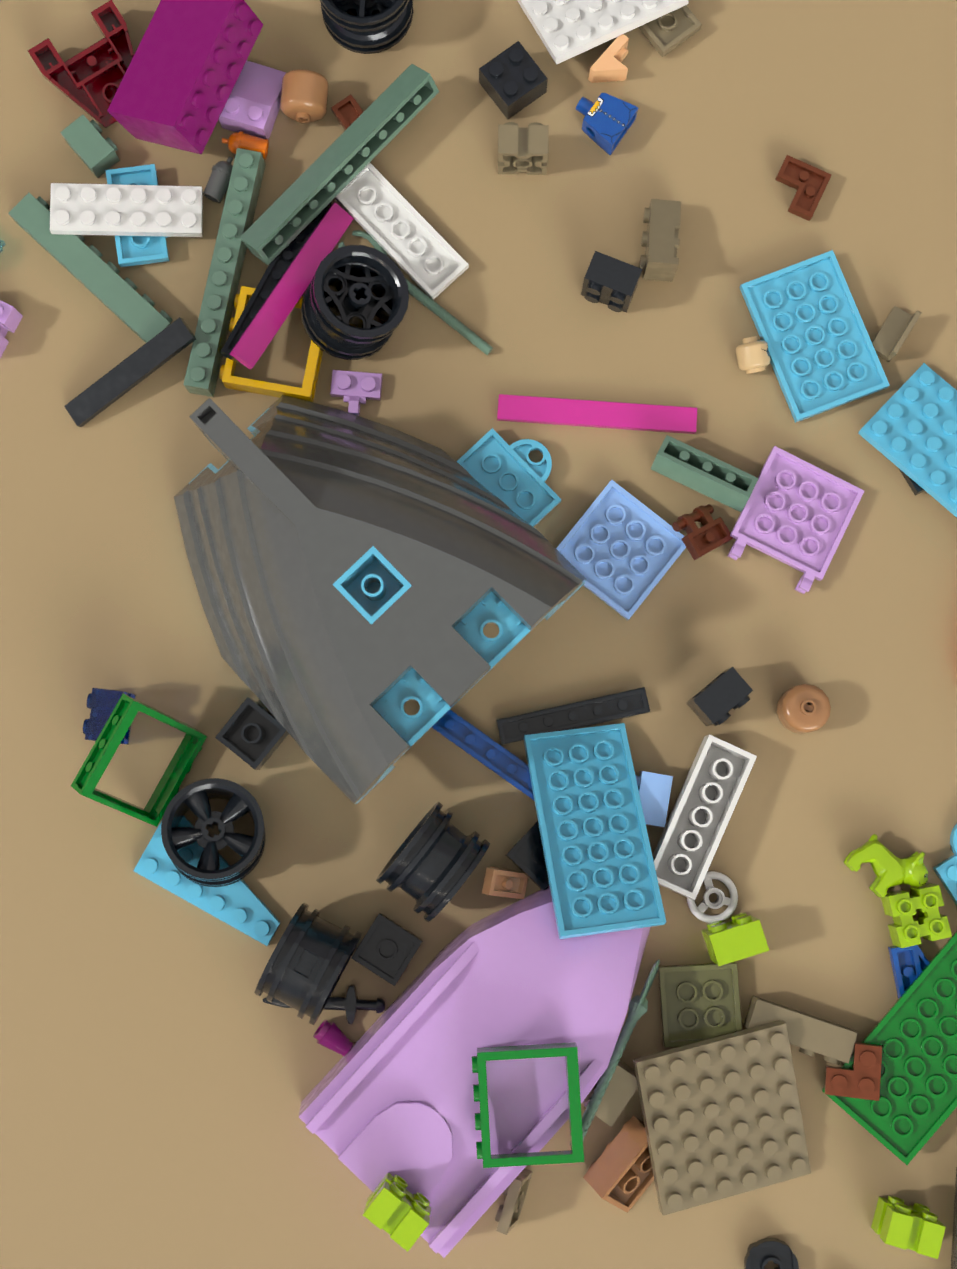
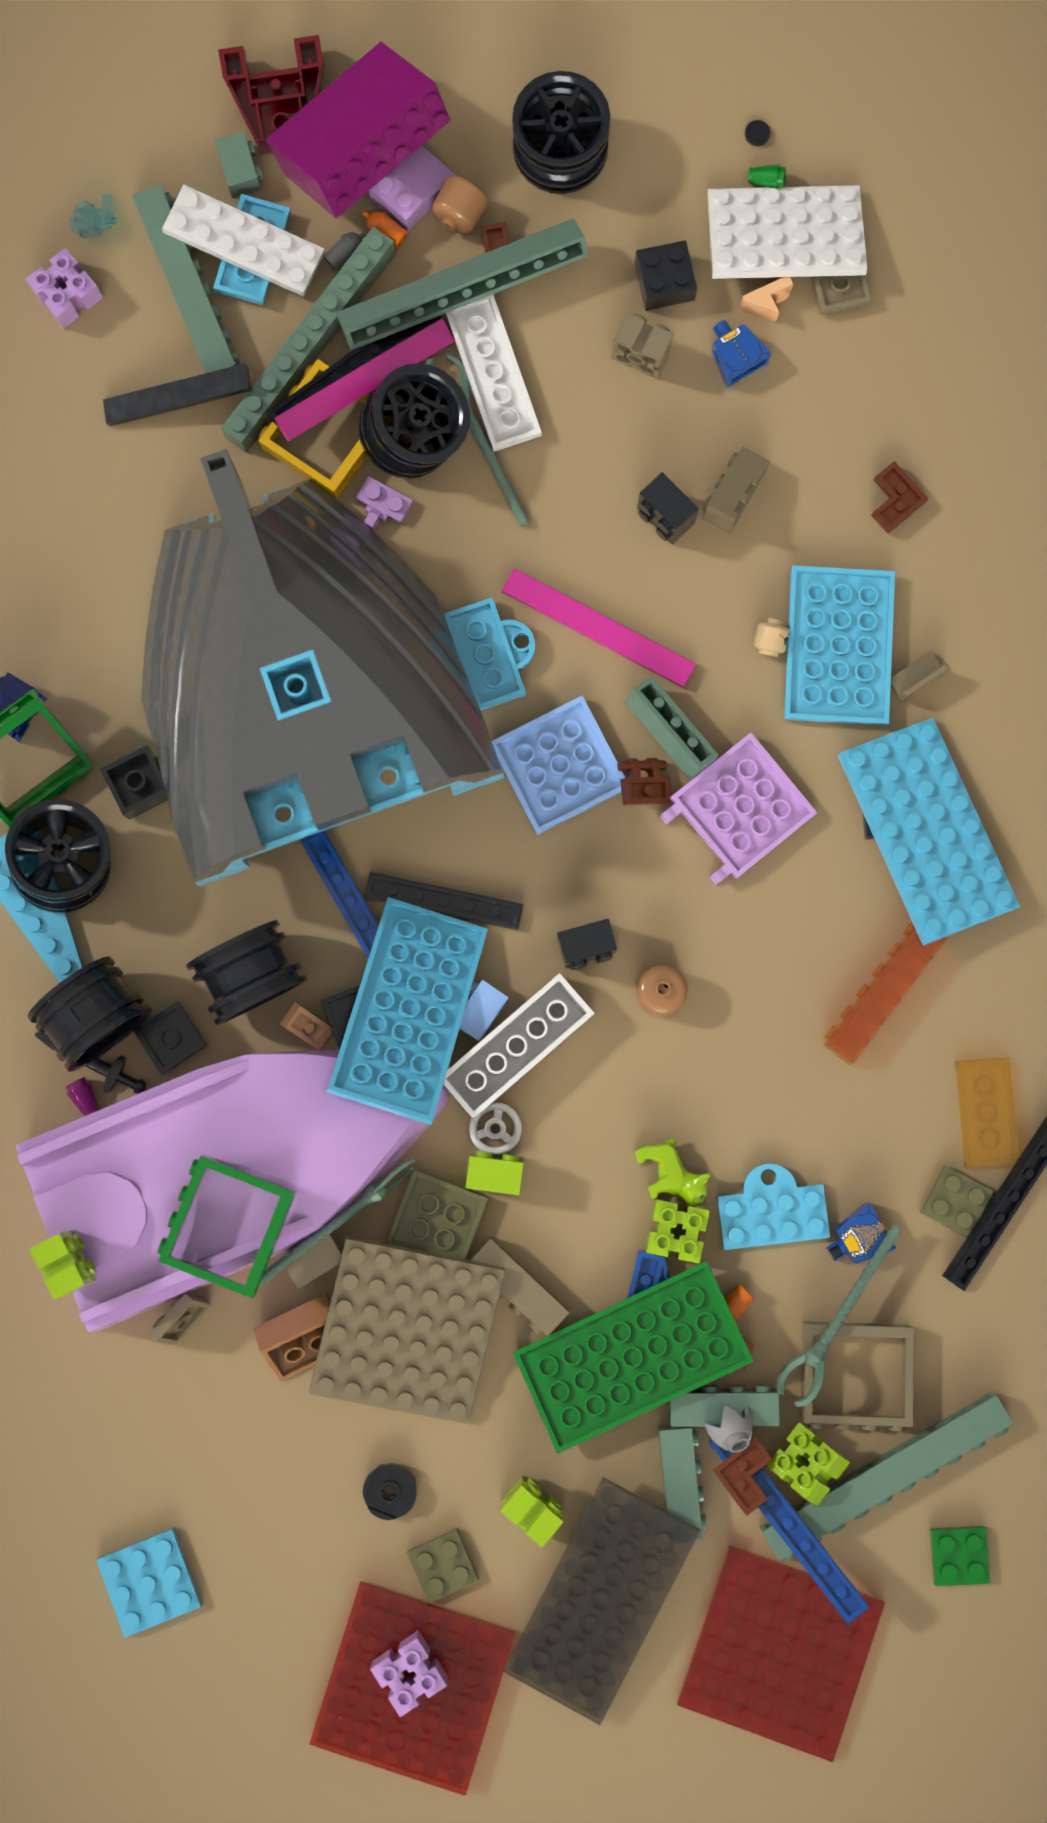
camera: 25 degrees right, 0 degrees up
copper plate [825,1042,882,1101] -> none

